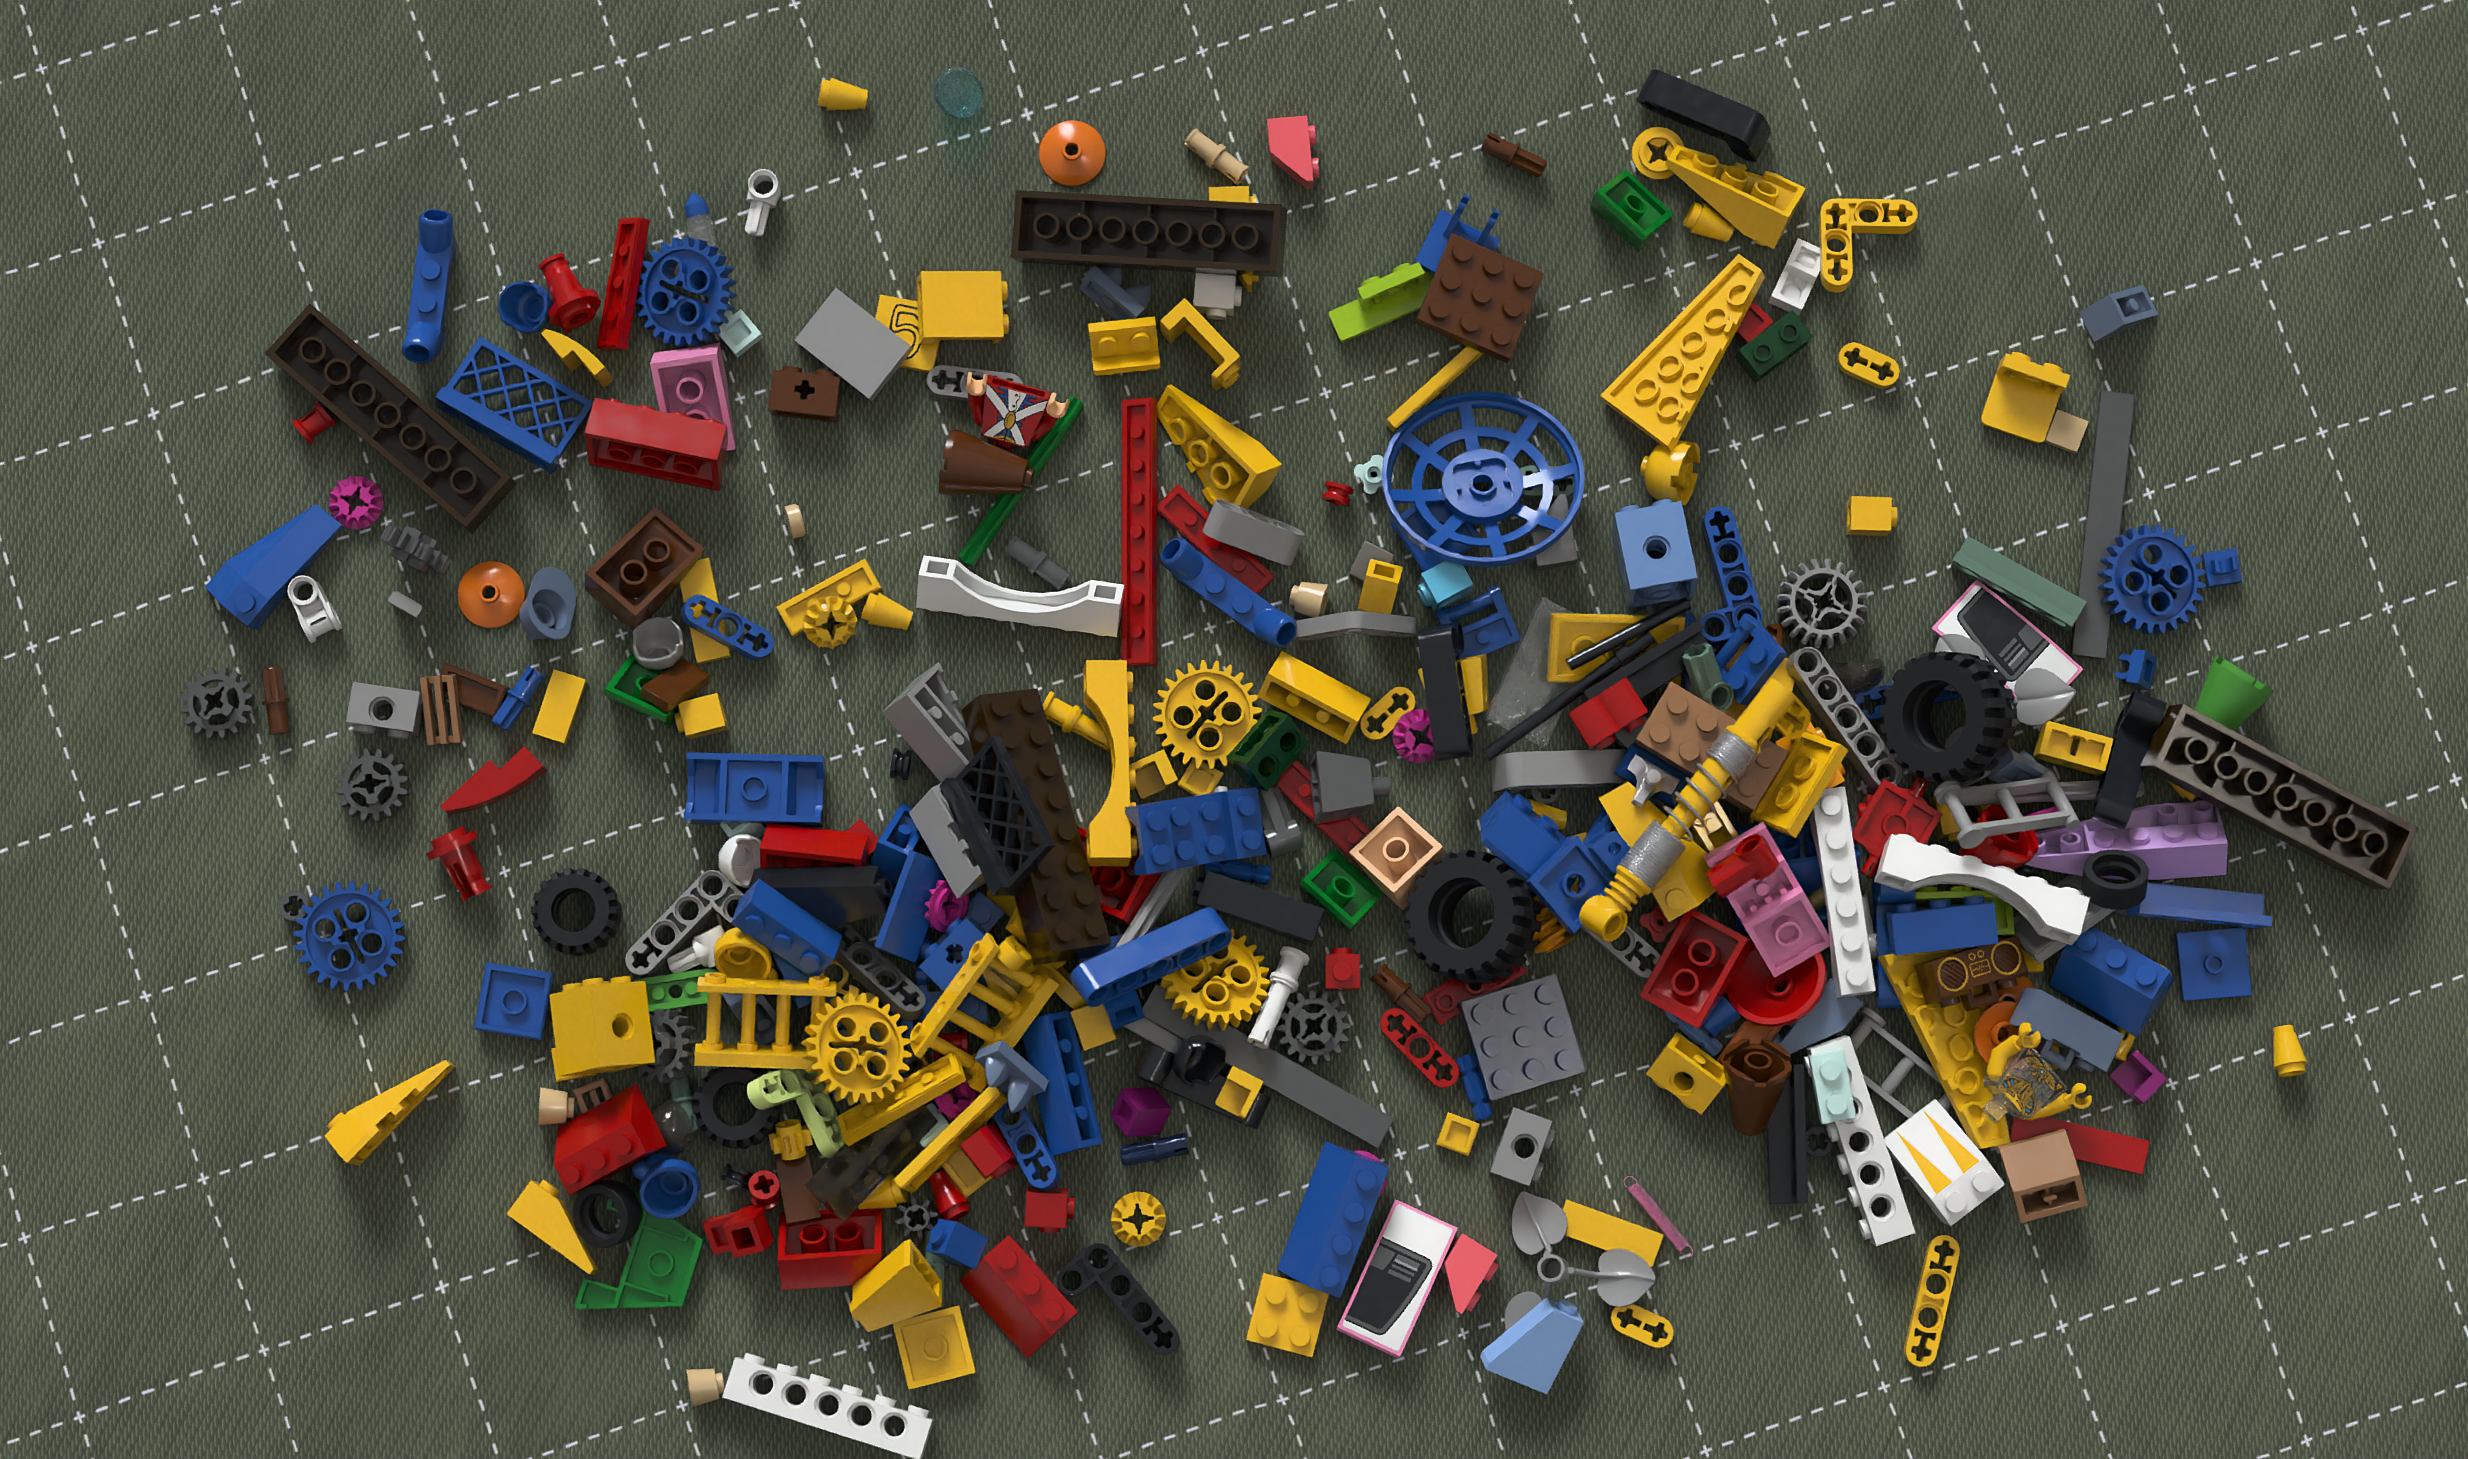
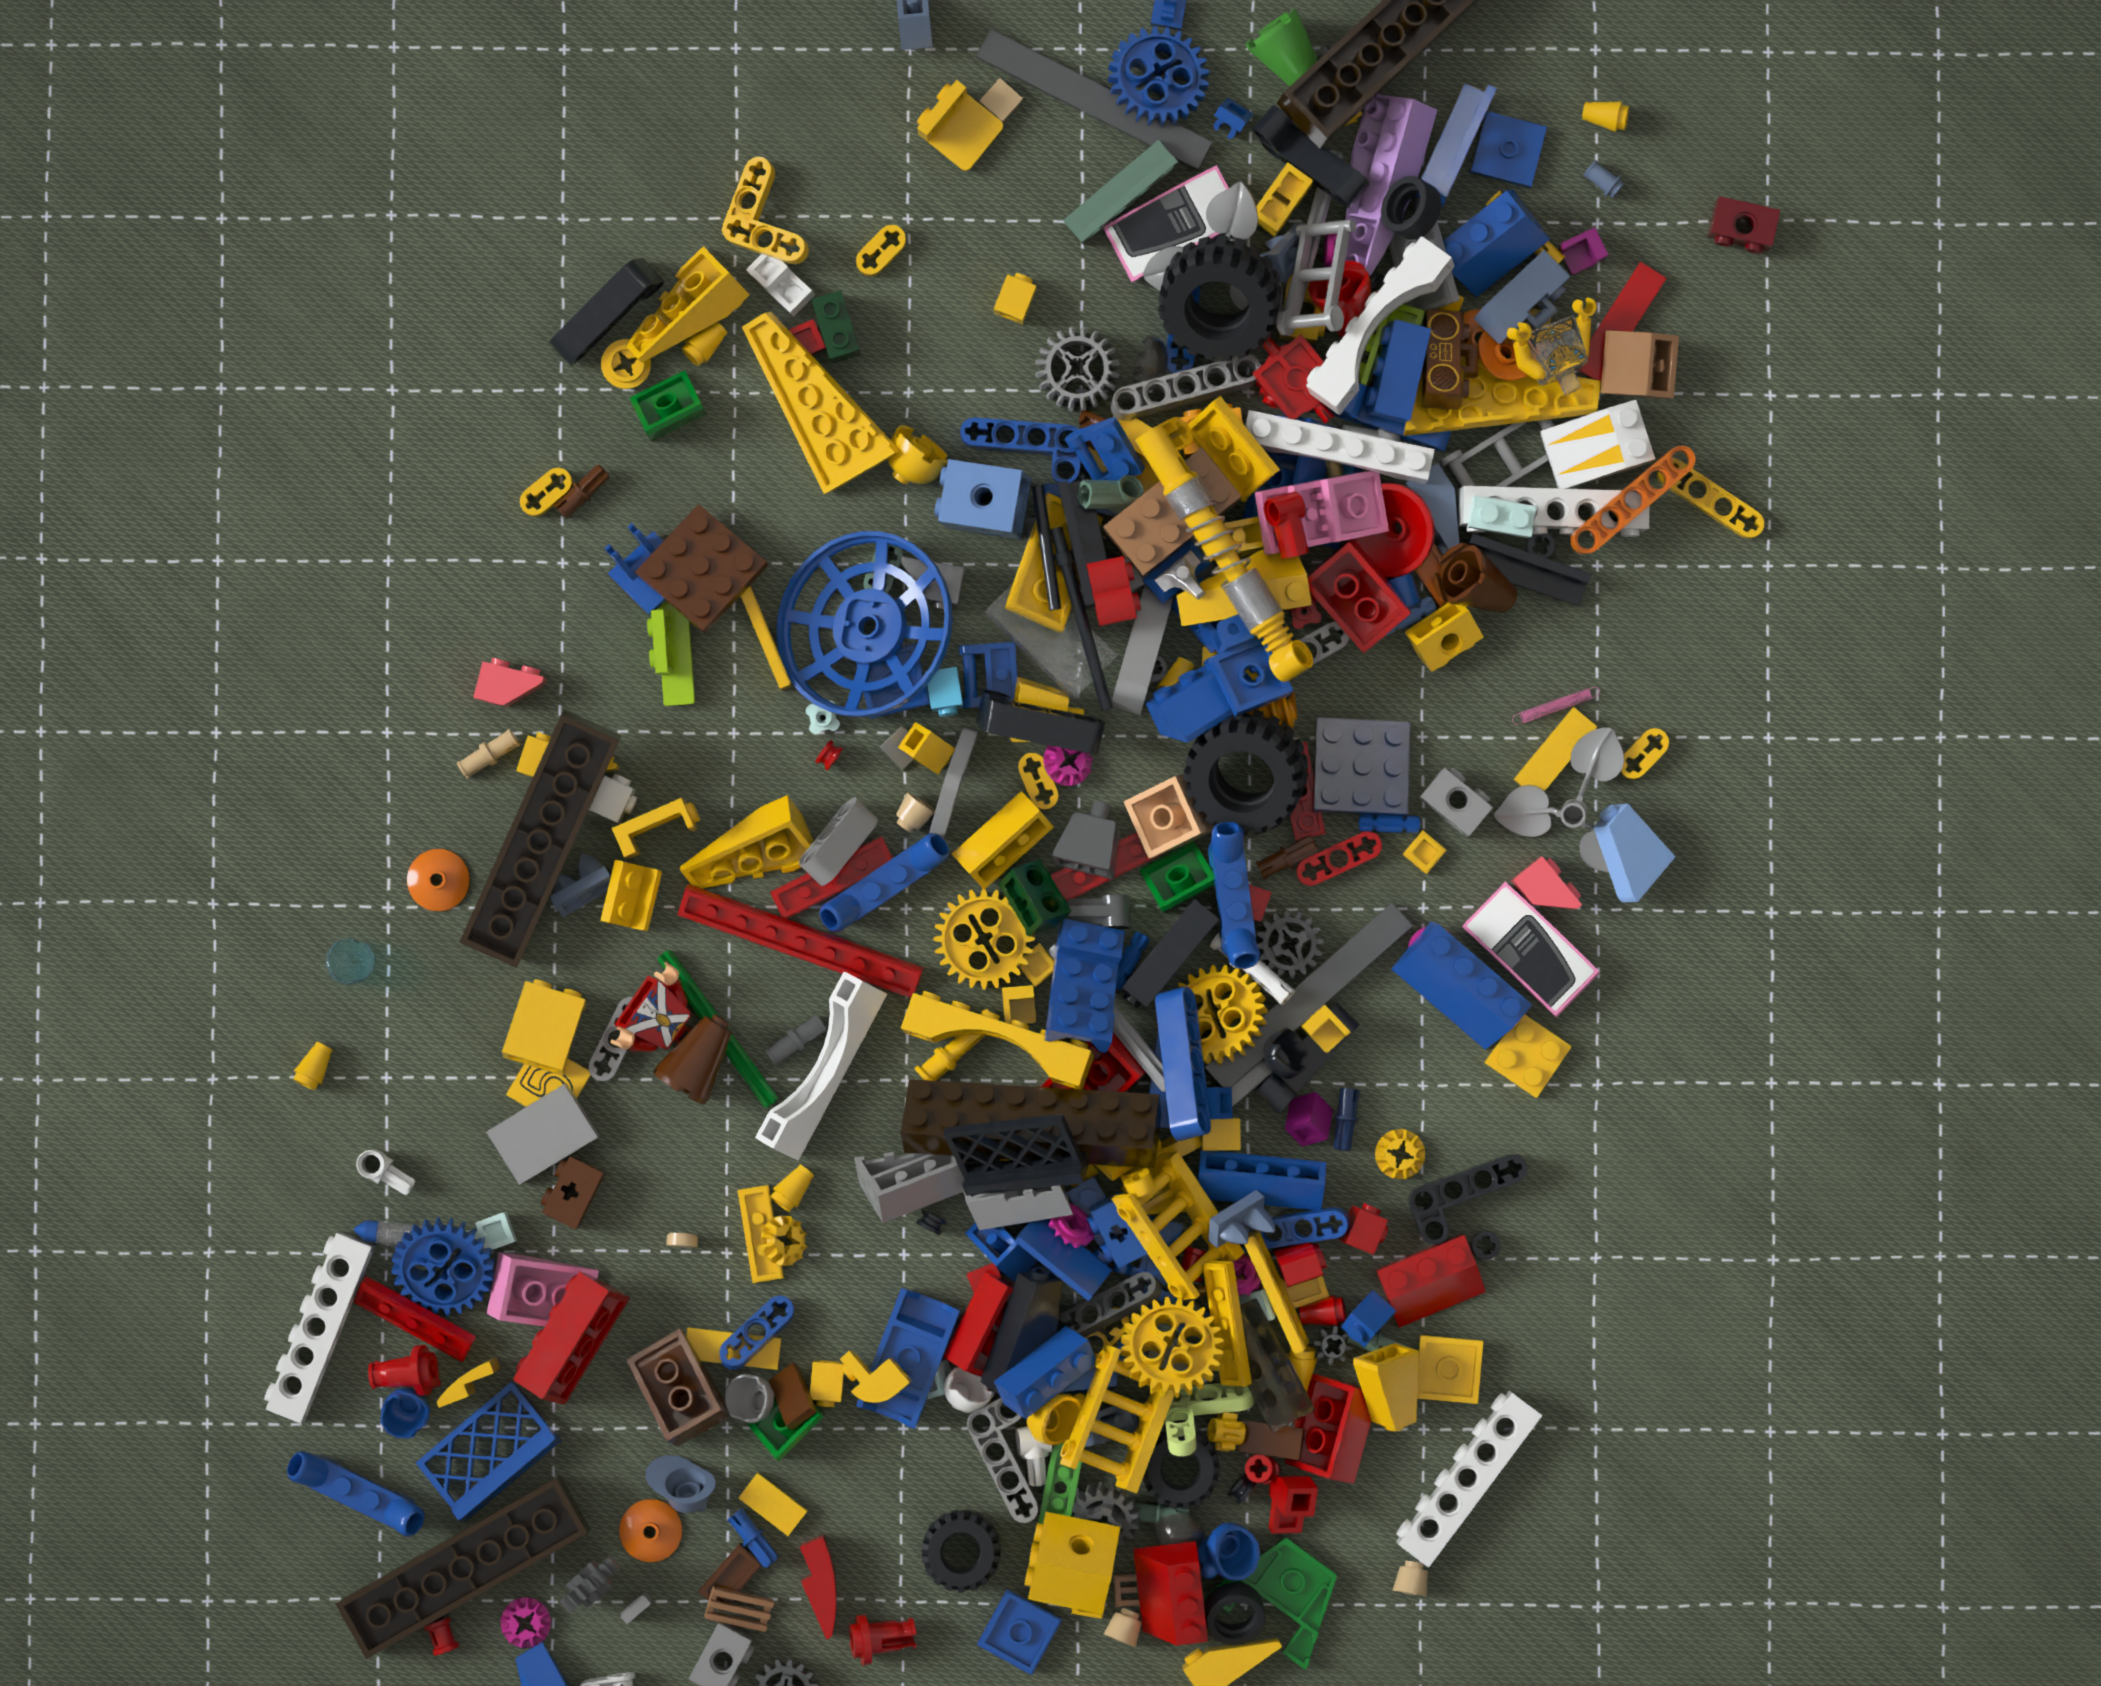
camera: 70 degrees left, 5 degrees up
none -> white brick [264,1232,376,1424]
none -> yellow beam [520,468,573,517]
none -> yellow brick [840,1350,912,1403]
none -> blue plate [1208,822,1261,969]
none -> black bush [1471,1231,1500,1260]
none -> orange beam [1570,445,1696,555]
none -> sand blue pin [1583,160,1625,198]
none -> dark red brick [1707,196,1780,254]

